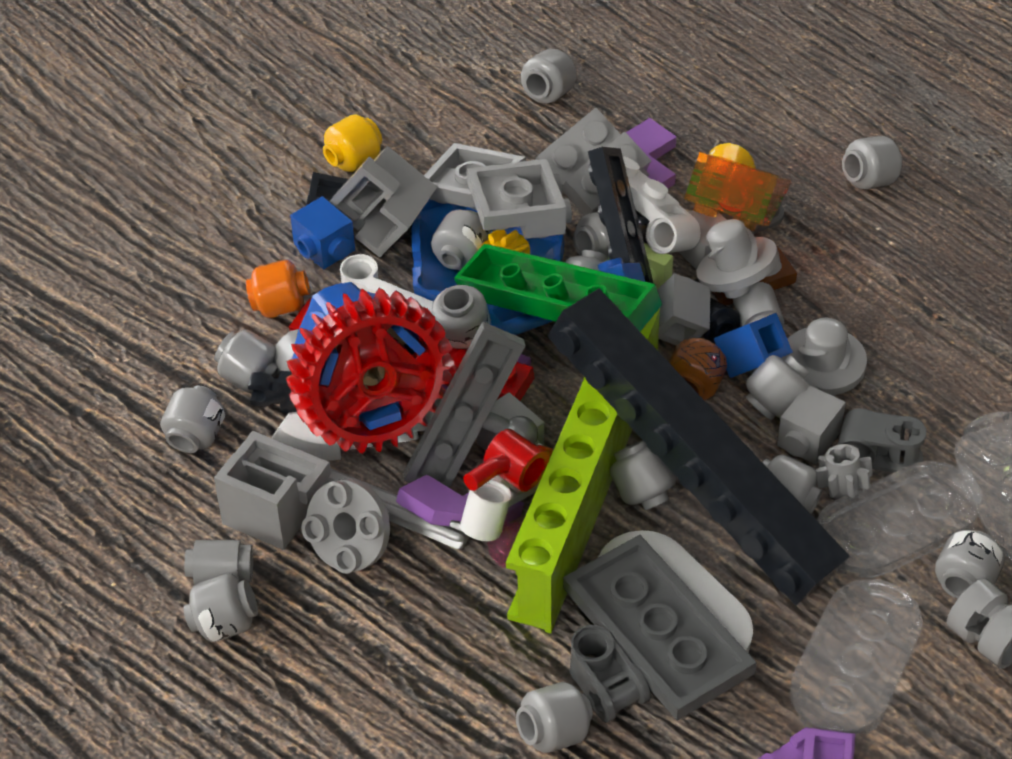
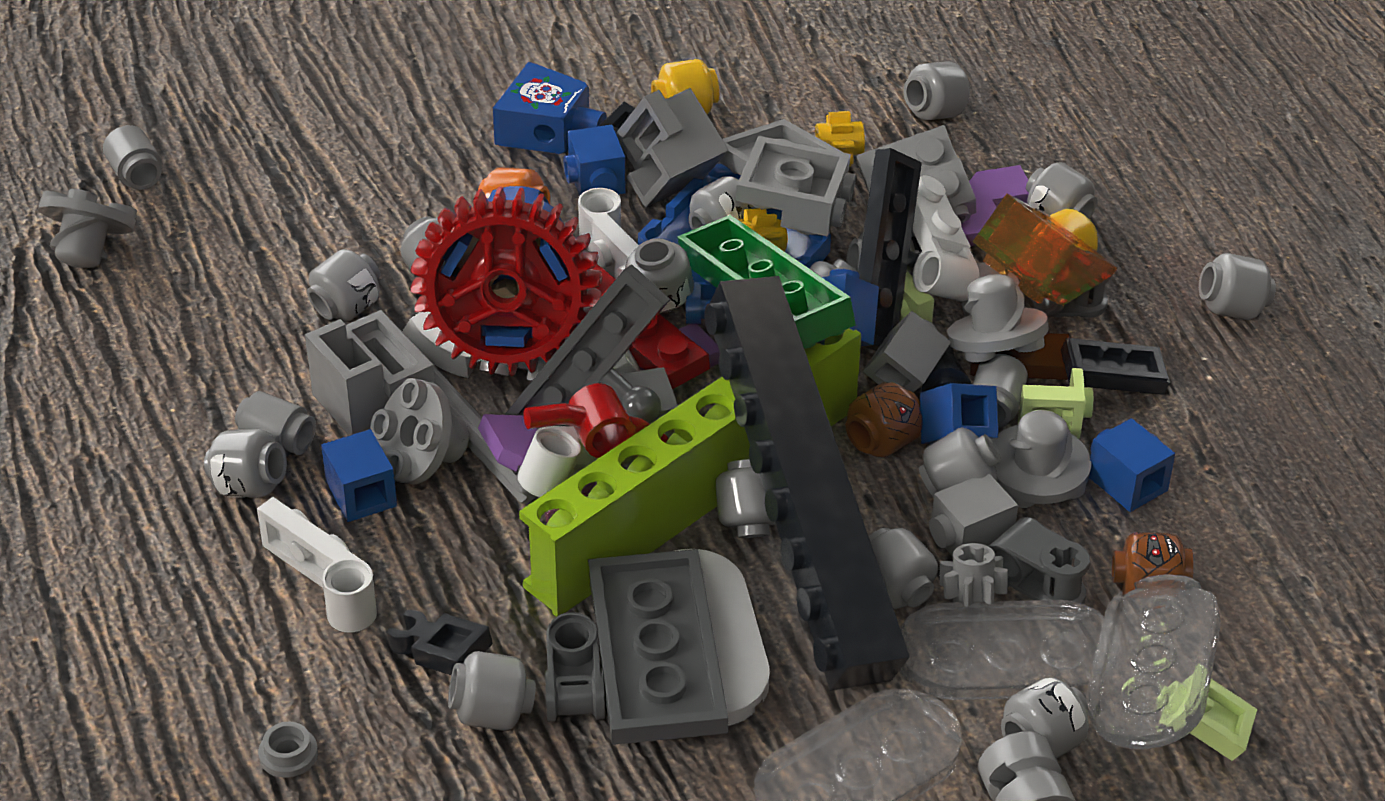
camera: 25 degrees right, 5 degrees down
none -> white plate [257,497,377,632]
none -> blue brick [321,429,397,522]
none -> black plate [386,610,493,675]
none -> blue torso [493,62,607,154]
none -> yellow gear [815,111,865,167]
none -> yellowish green bracket [1018,368,1094,438]
none -> light grey head [1026,162,1098,219]
none -> black plate [1061,338,1170,395]
none -> blue brick [1089,418,1175,512]
none -> dark orange head [1112,532,1193,605]

